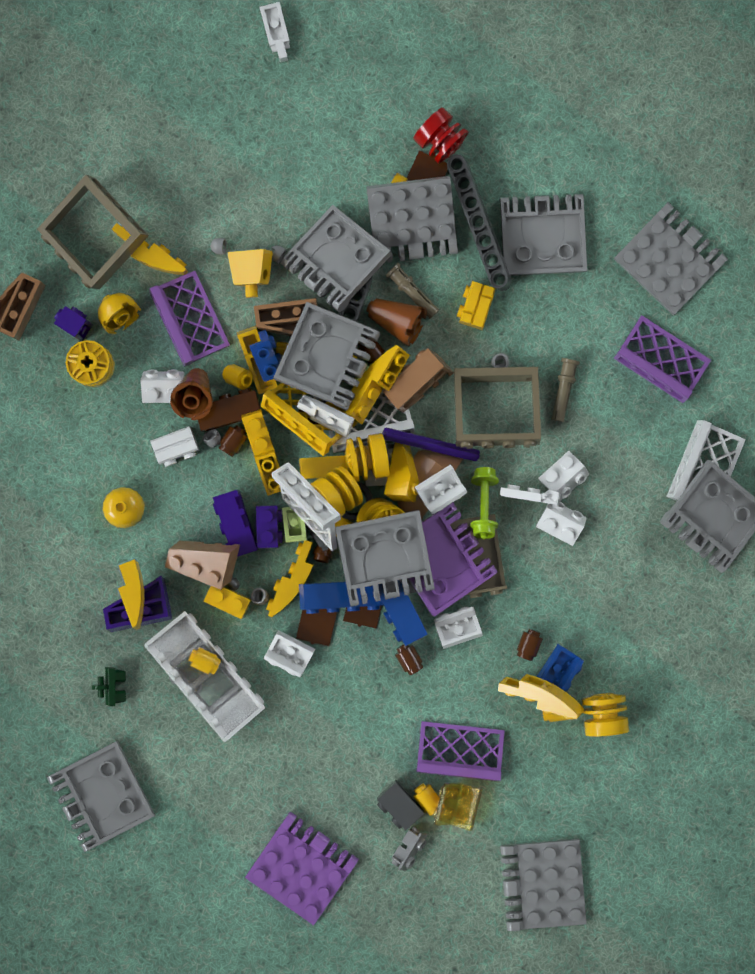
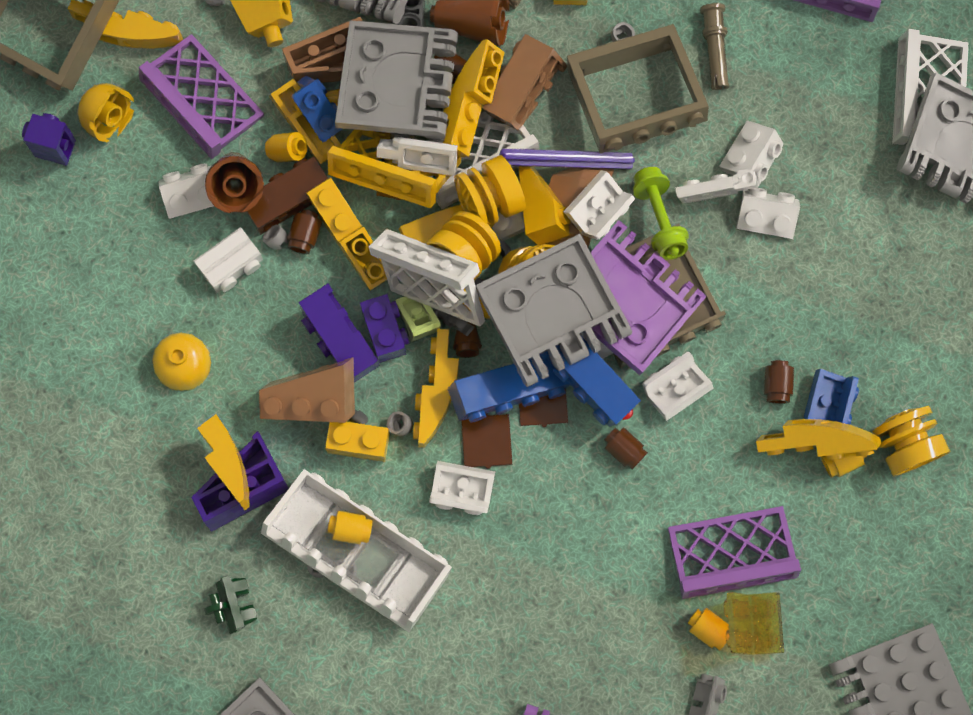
camera: 20 degrees left, 10 degrees down
yellow wheel [65,340,115,387] -> none
dark grey brick [377,780,424,831] -> none

